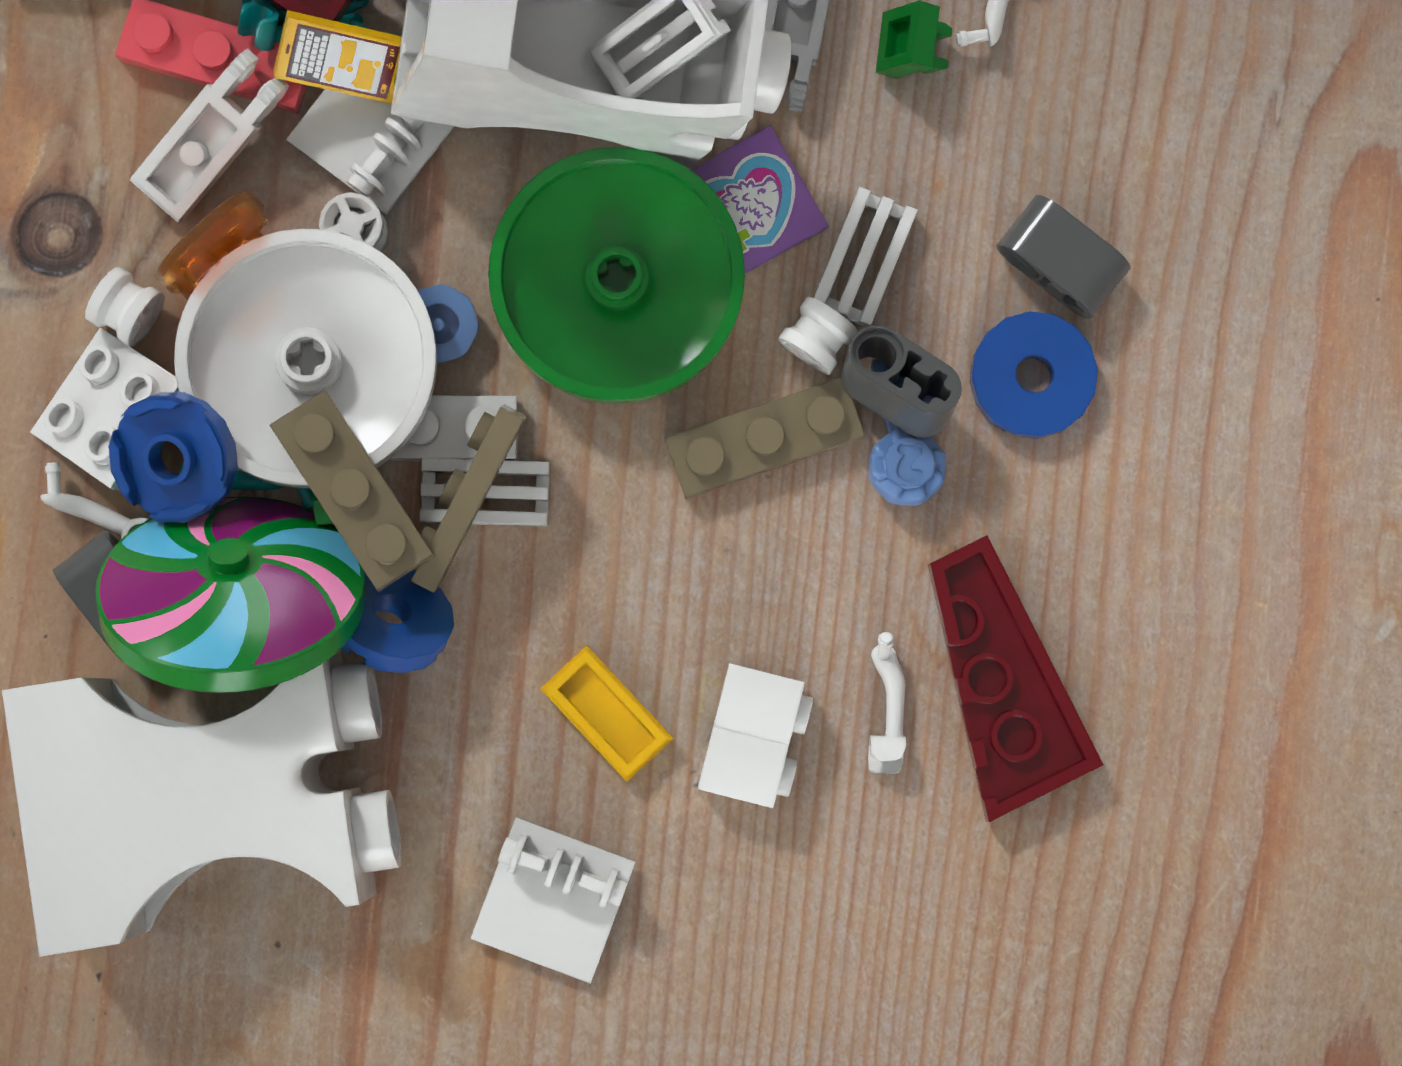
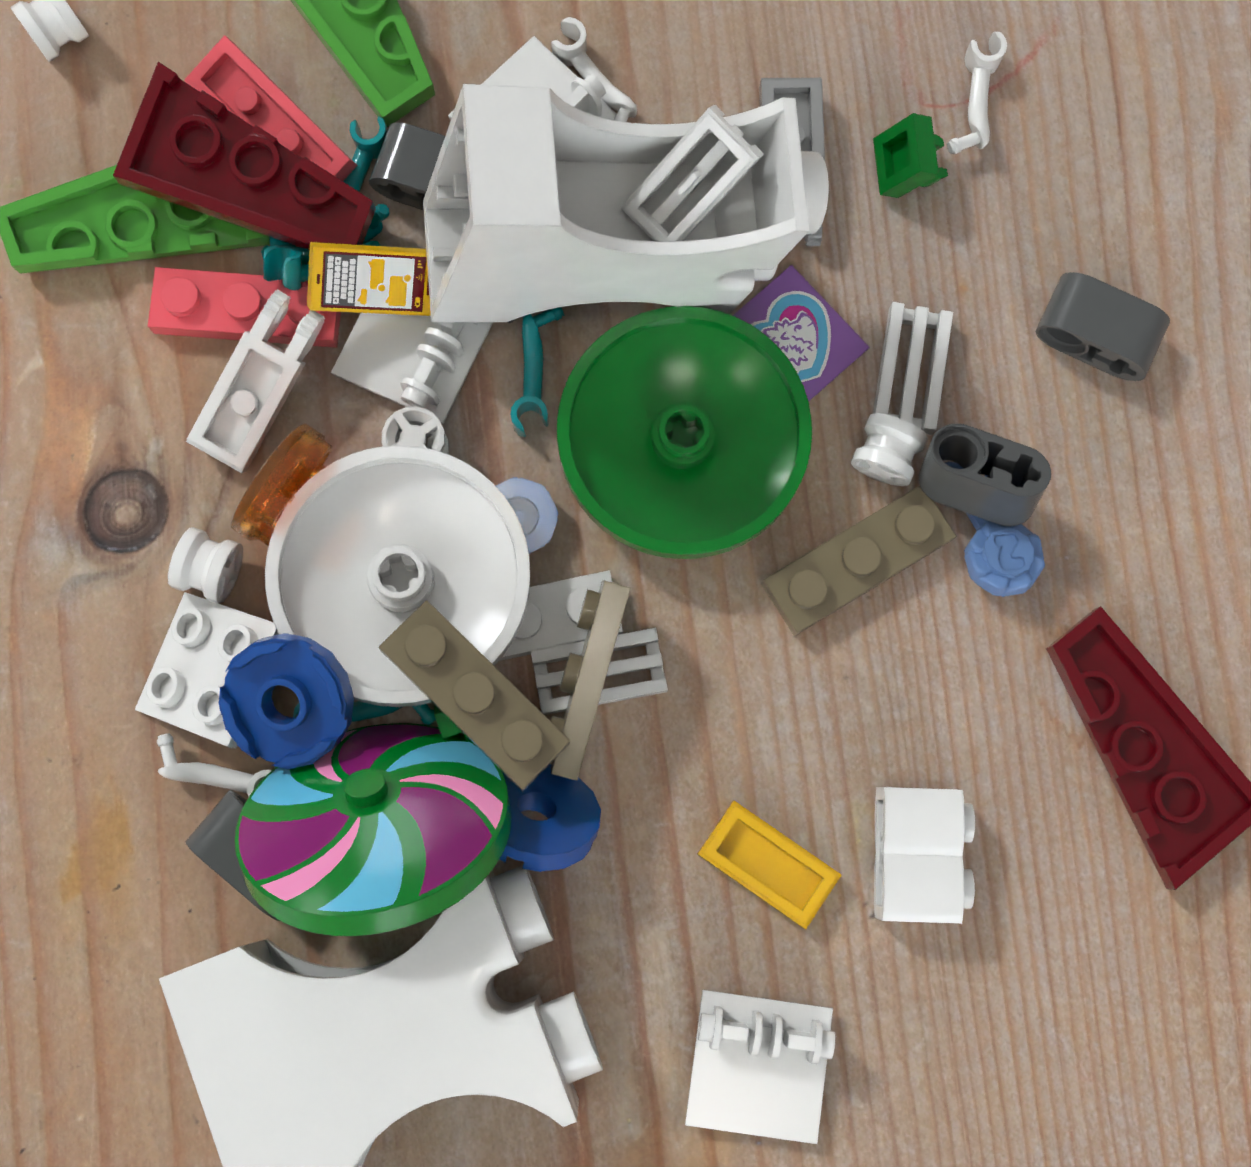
camera: 15 degrees left, 5 degrees down
white piece [868,632,906,774] -> none
blue tile [969,311,1098,439] -> none
none -> teal piece [510,307,565,438]

